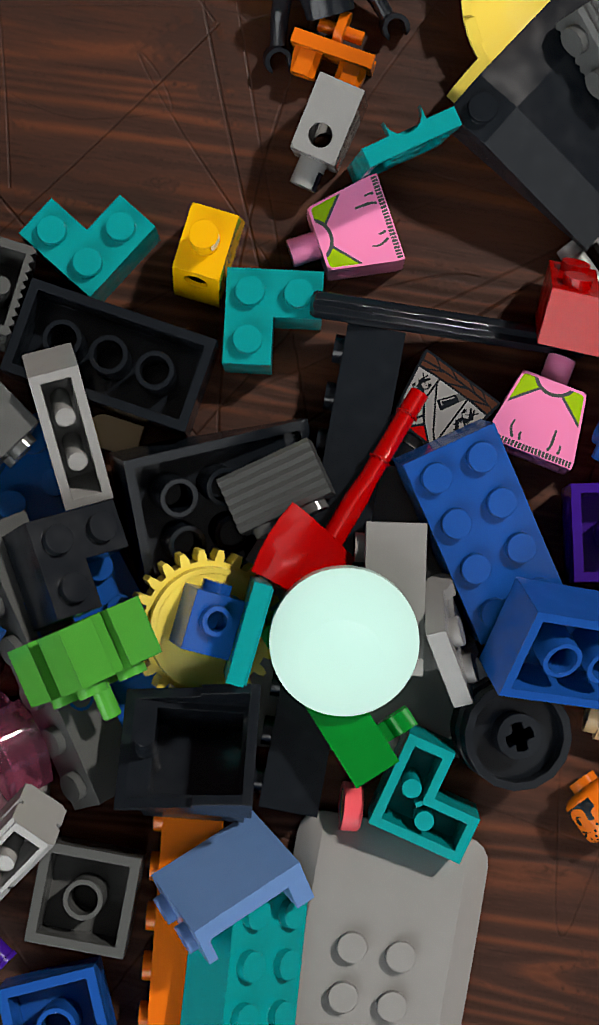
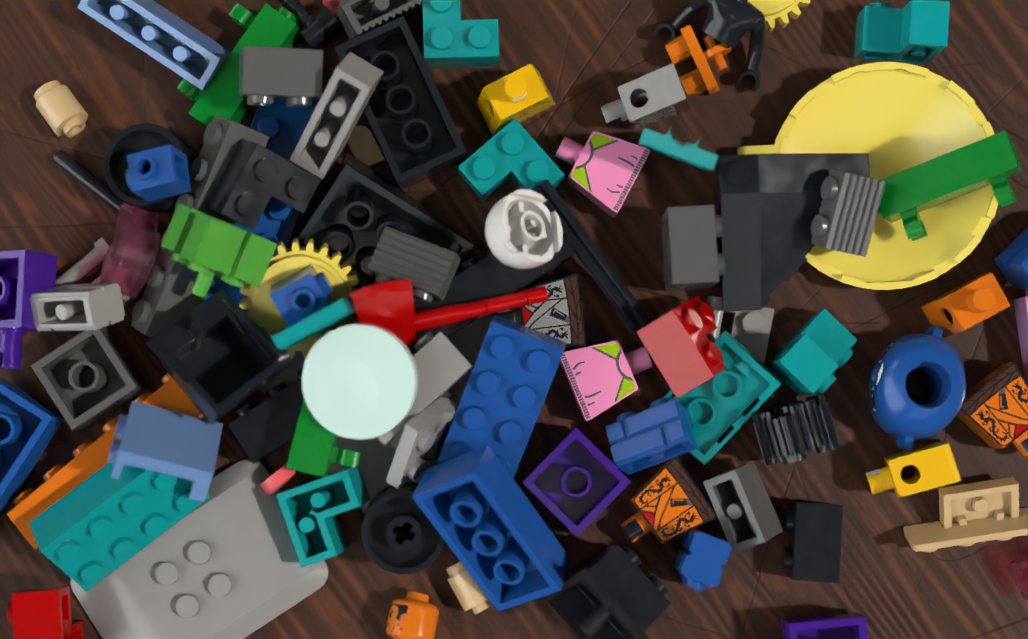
camera: 45 degrees right, 0 degrees up
none -> white cylinder [484,189,563,269]
none -> dark grey brick [661,205,725,292]

